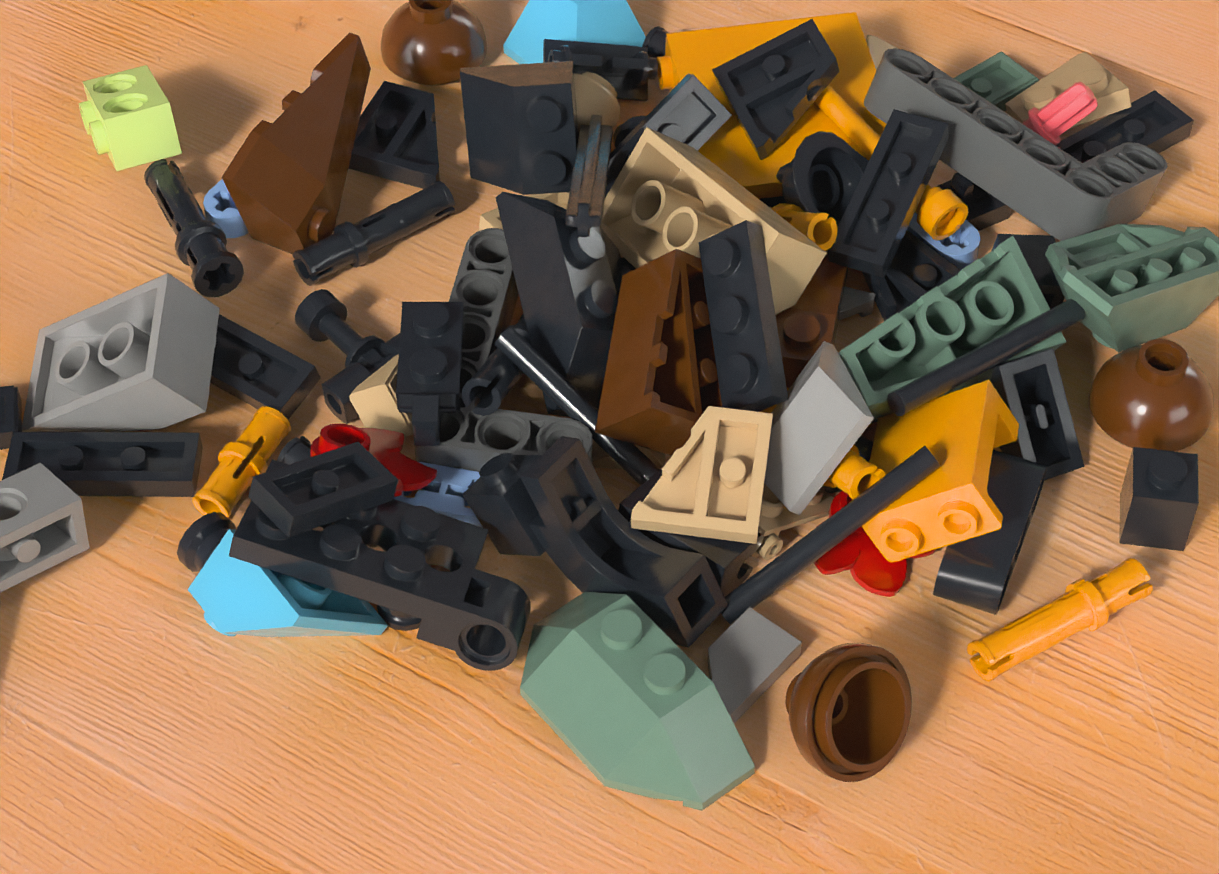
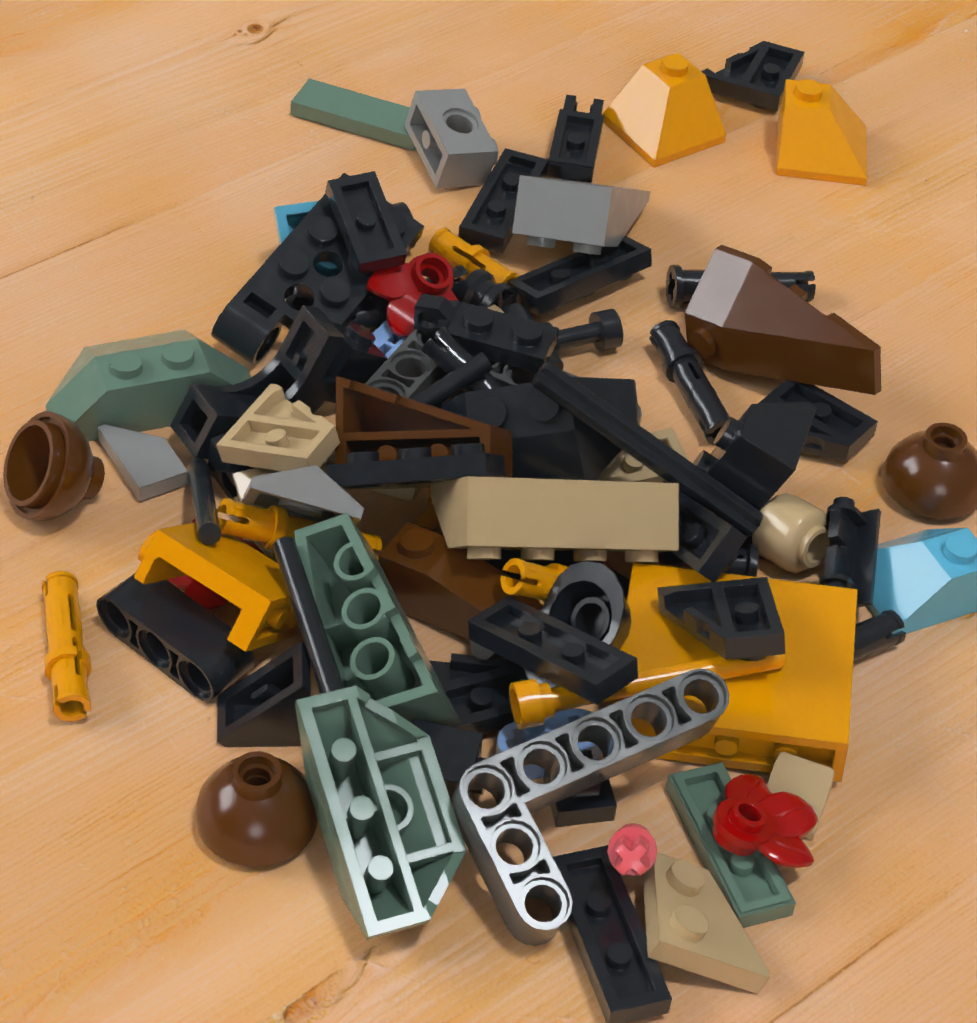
camera: 105 degrees right, 5 degrees down
yellowish green brick [78,65,182,171] -> none
black brick [1119,447,1199,551] -> none
none -> black wheel [456,269,517,308]
none -> red plate [712,774,818,868]

